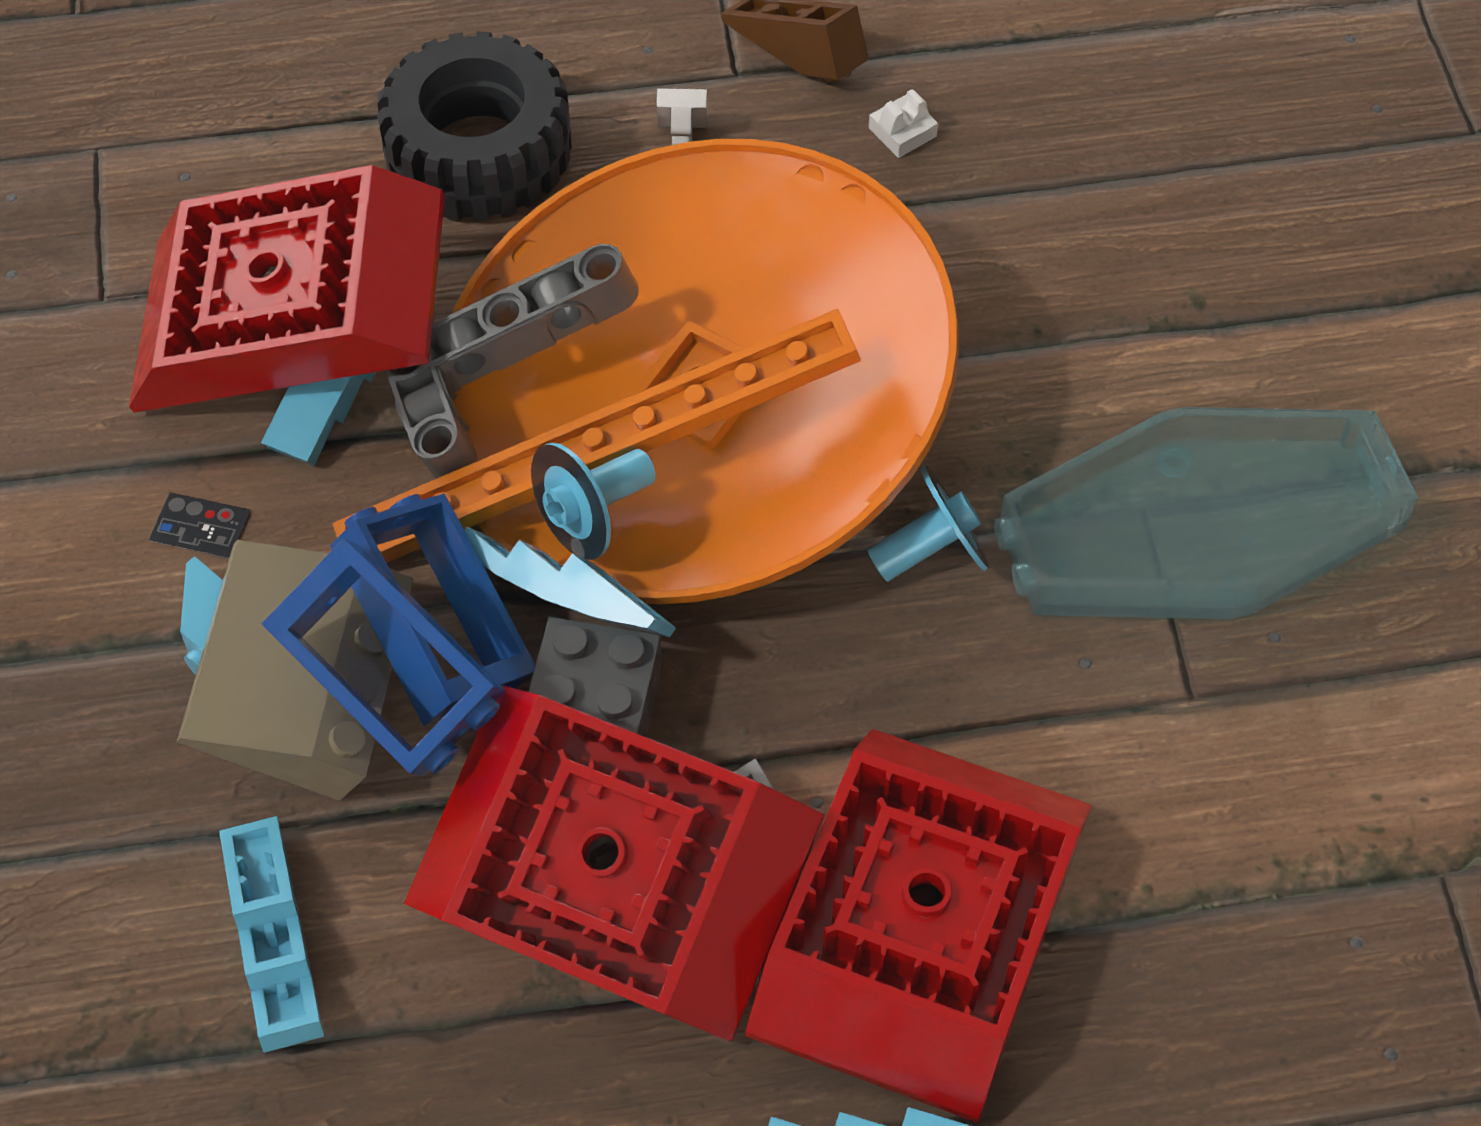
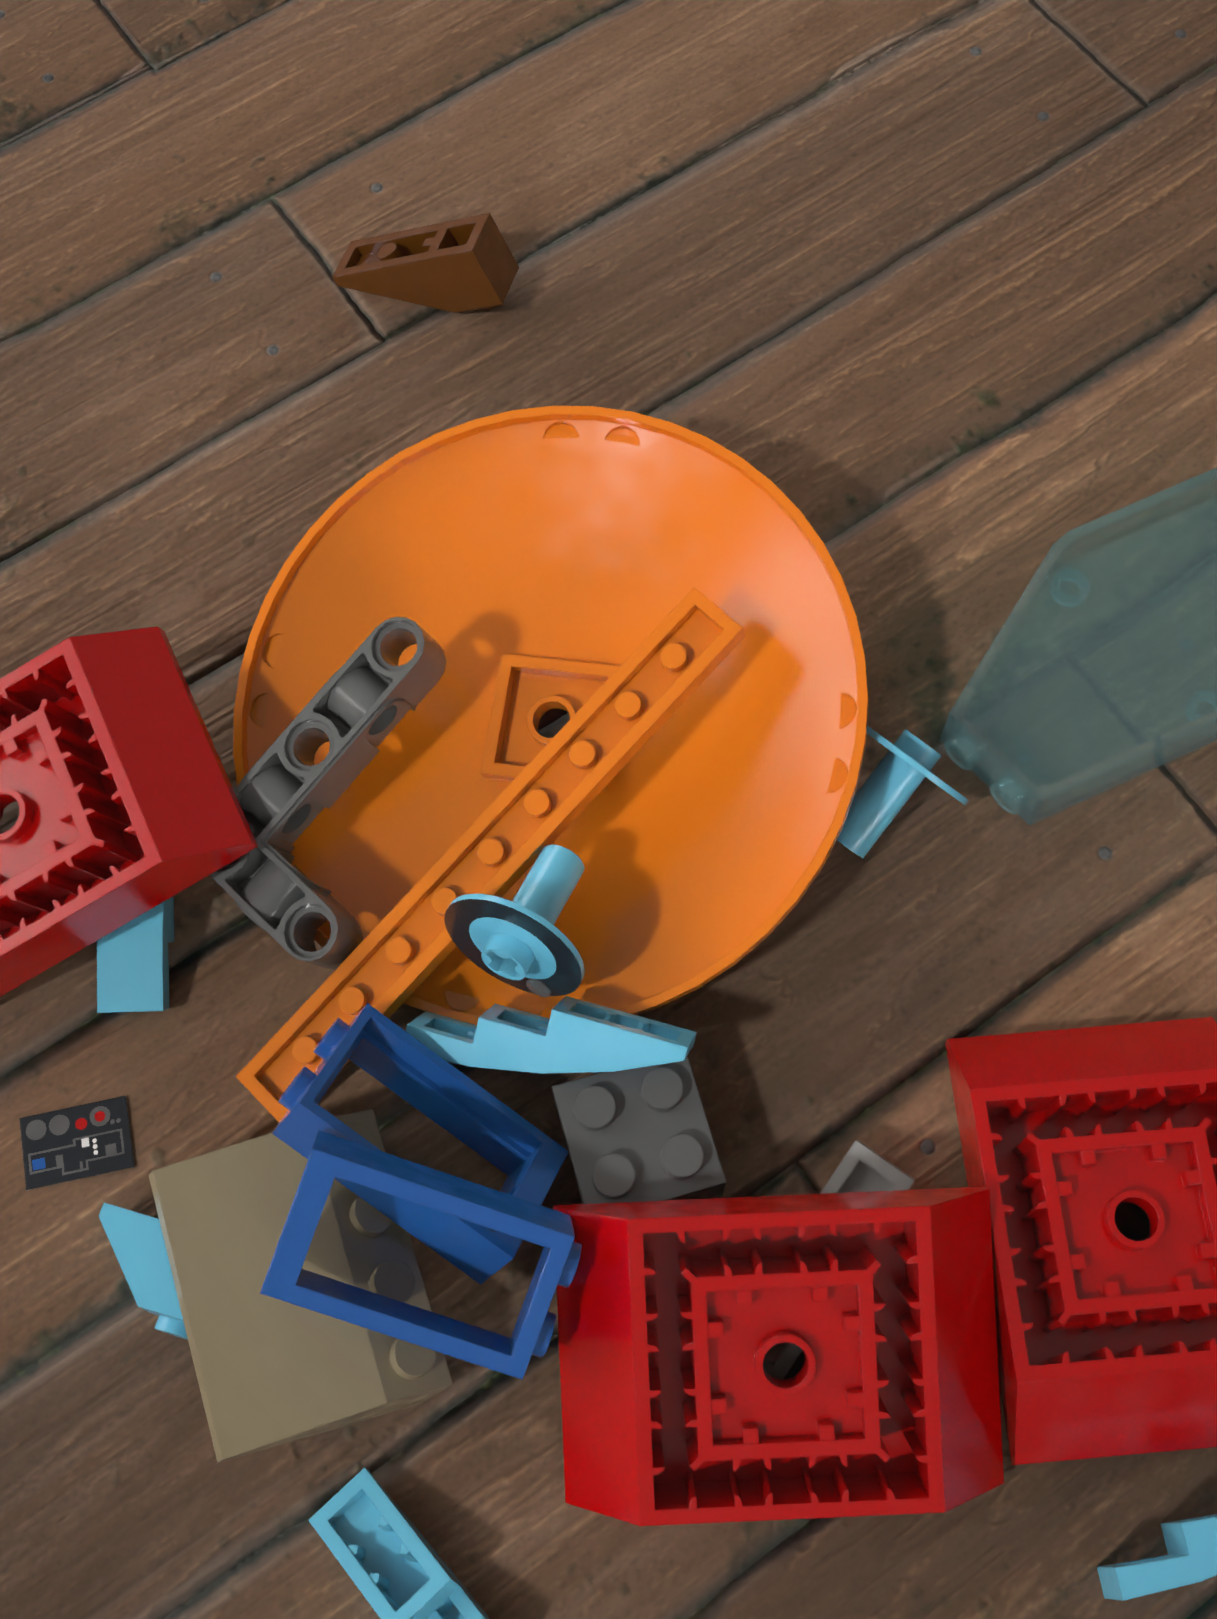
camera: 25 degrees left, 10 degrees up
black tyre [377,31,572,222] -> none
white tile [657,89,708,145] -> none
white tile [869,89,938,158] -> none

